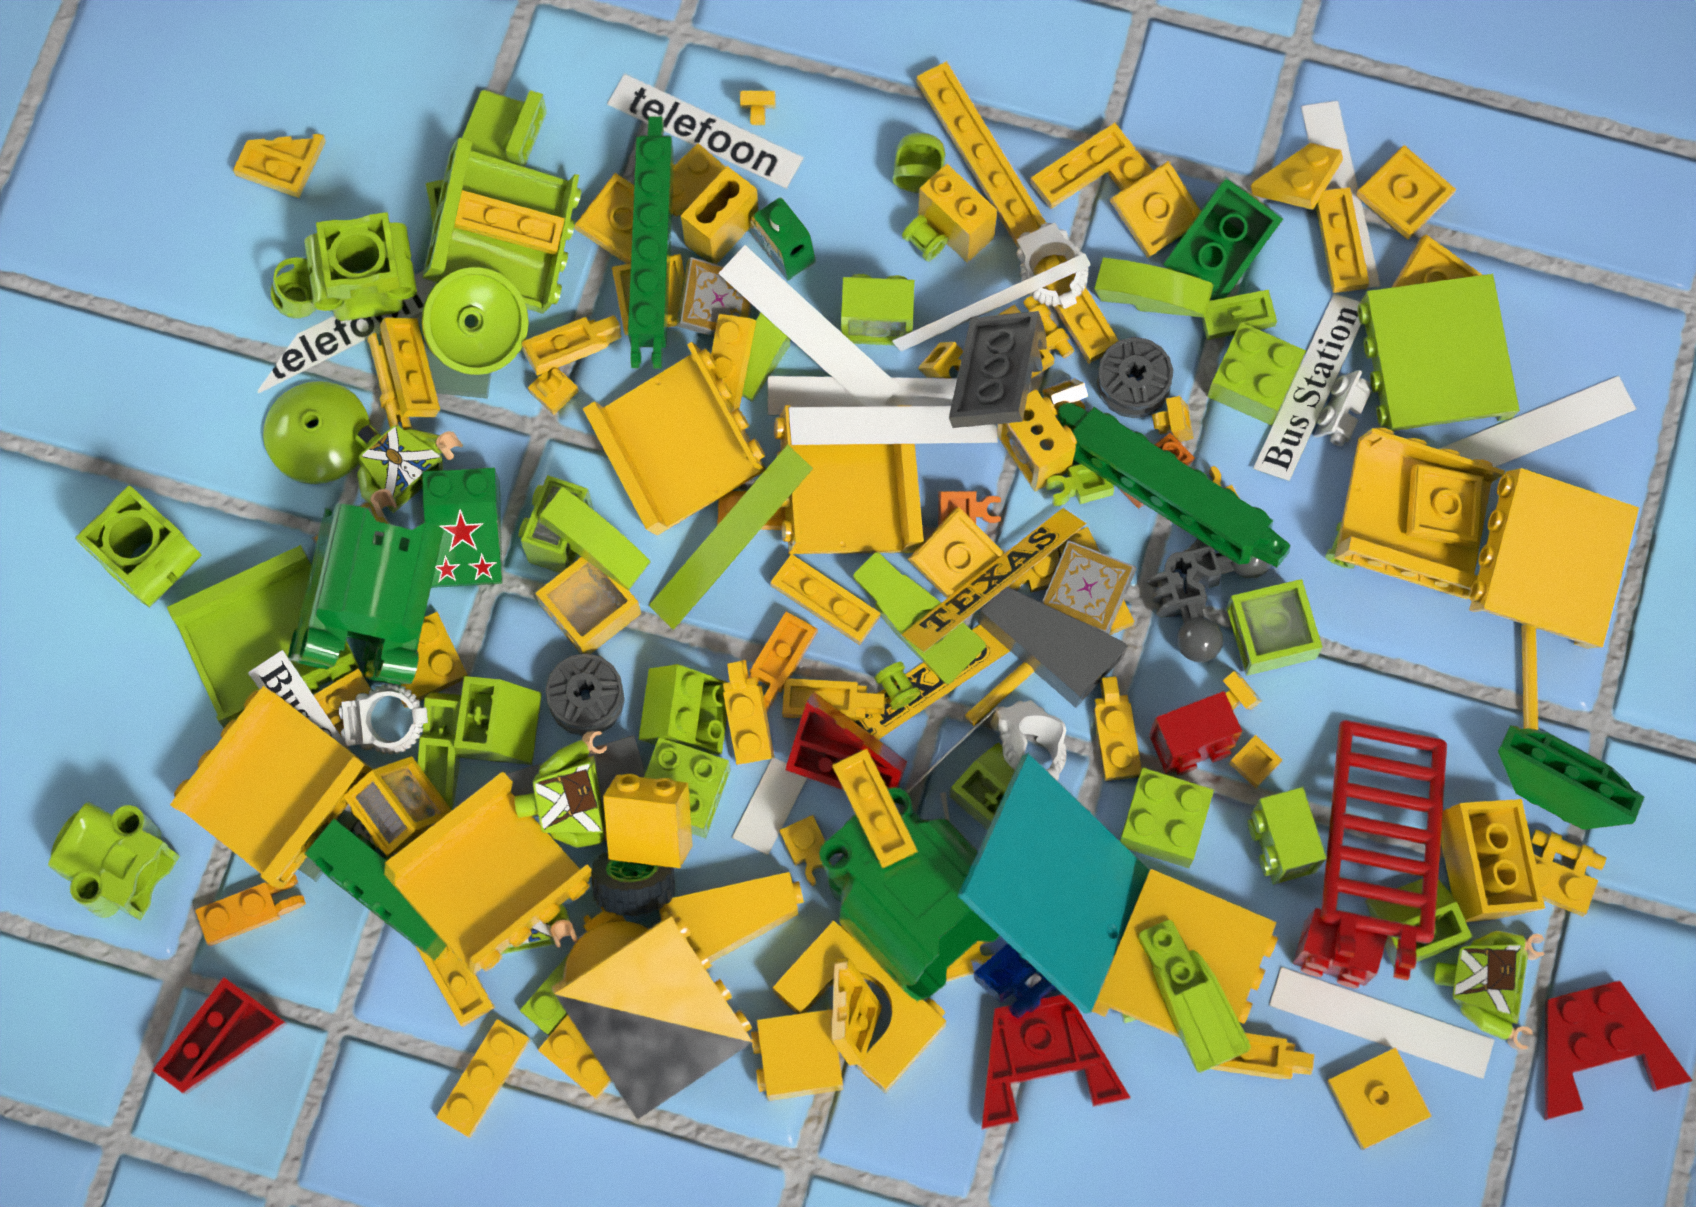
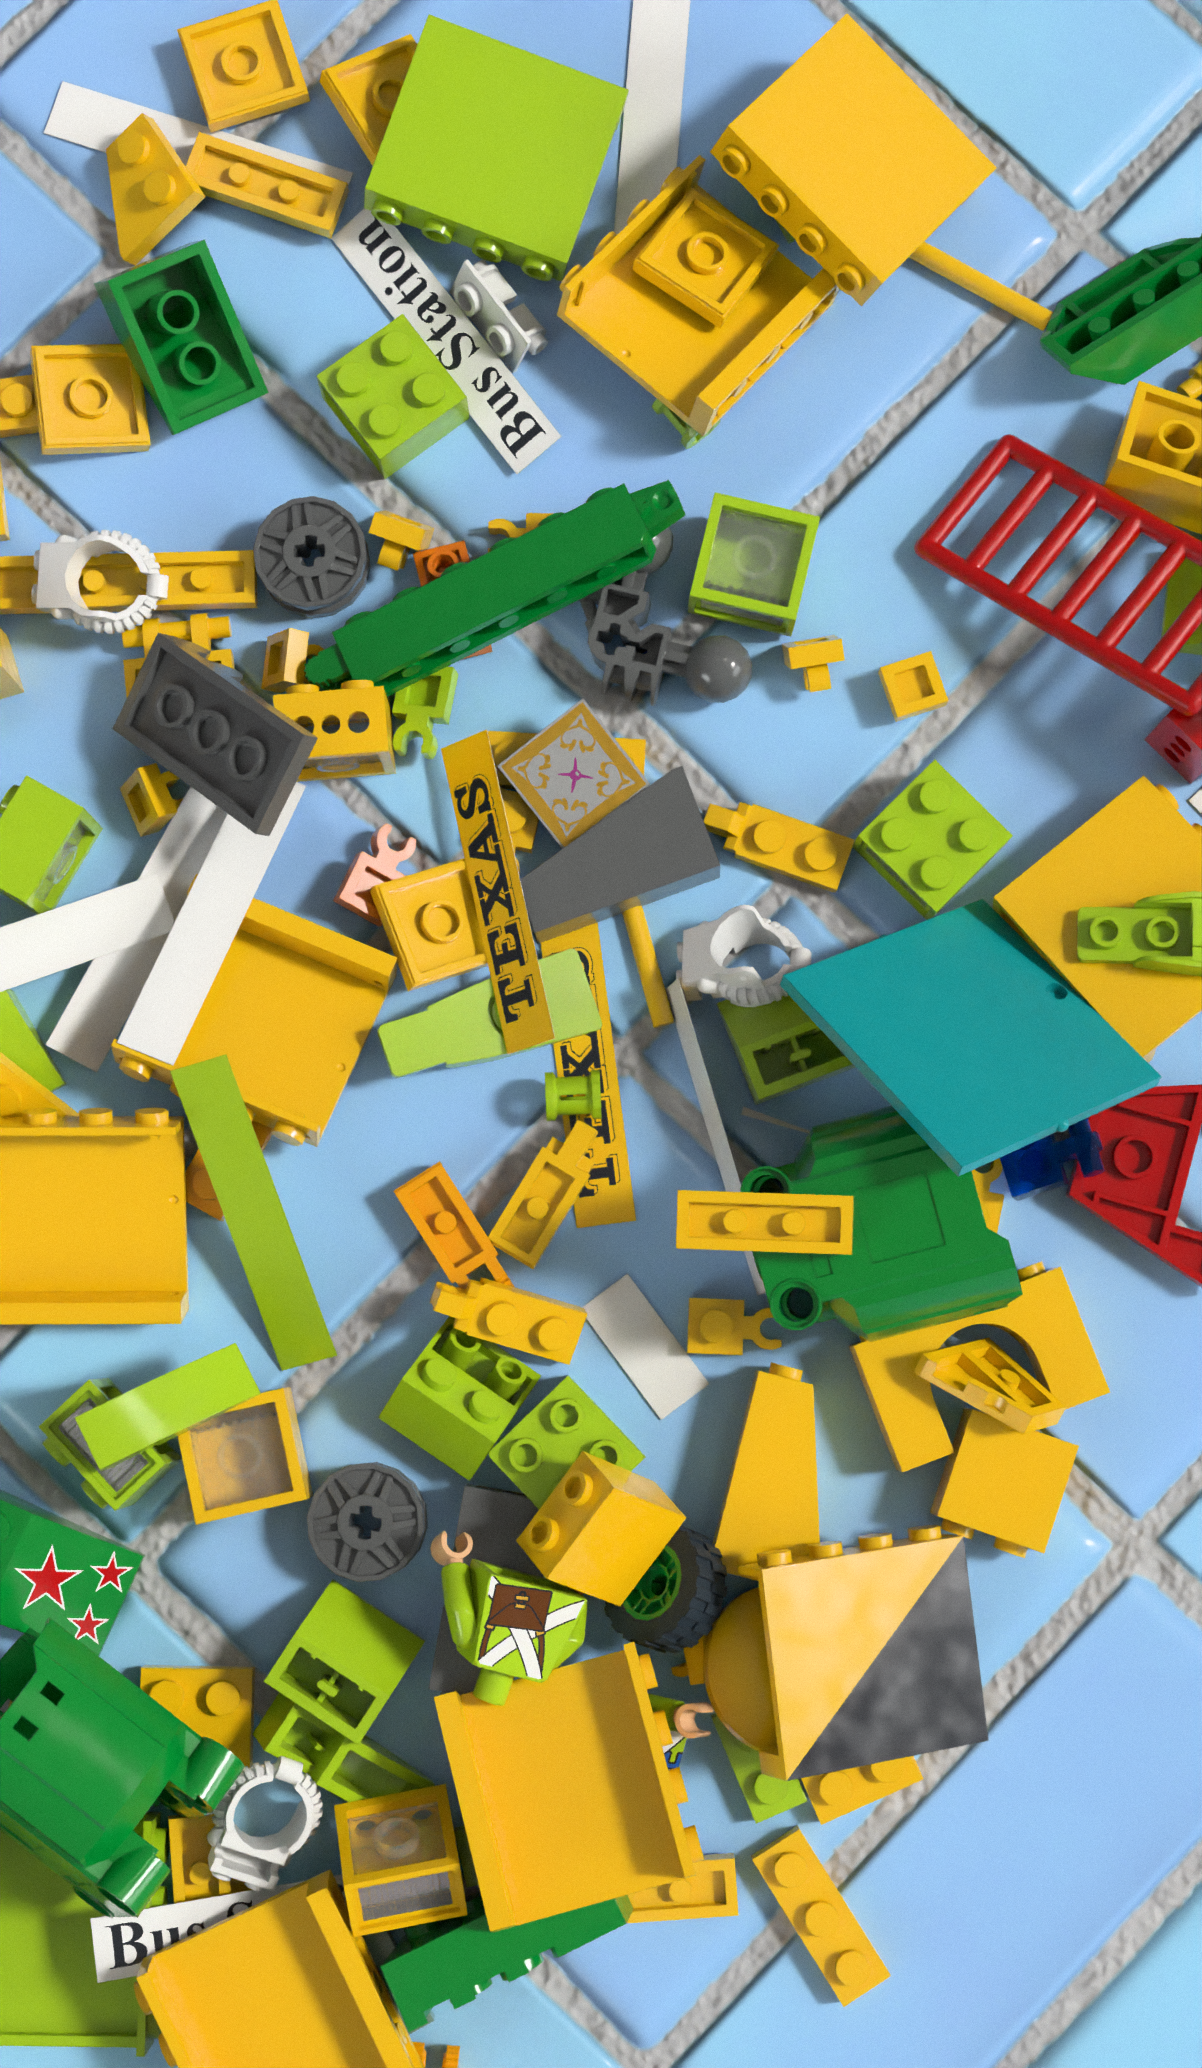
camera: 65 degrees left, 10 degrees up
yellow plate [770,554,881,645] -> none
red wedge [785,692,907,790] -> none
white sticker [892,253,1091,352] -> none
lime slope [1094,257,1213,318] -> none
red piece [1149,691,1242,776] -> none
lime plate [1201,289,1277,340] -> none
lime piece [1248,787,1327,885] -> none

